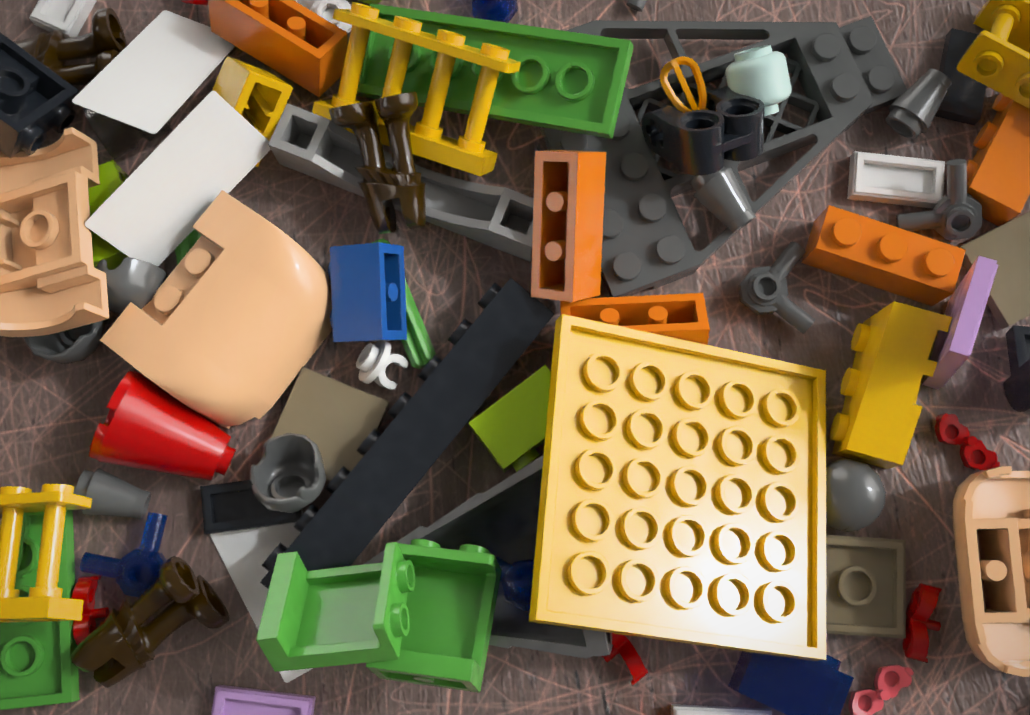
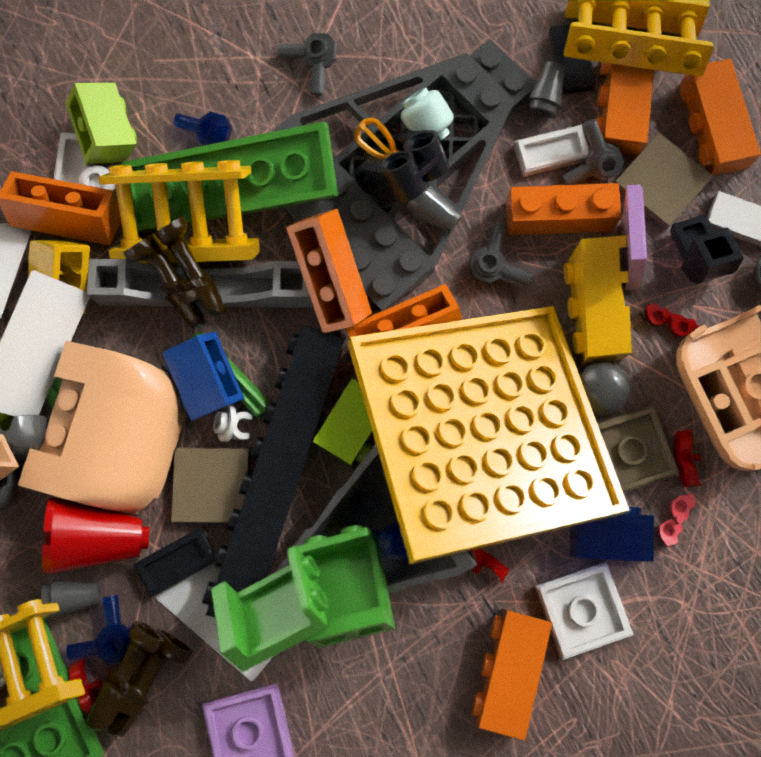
camera: 20 degrees left, 0 degrees up
dark grey hair [250,433,326,513] -> none

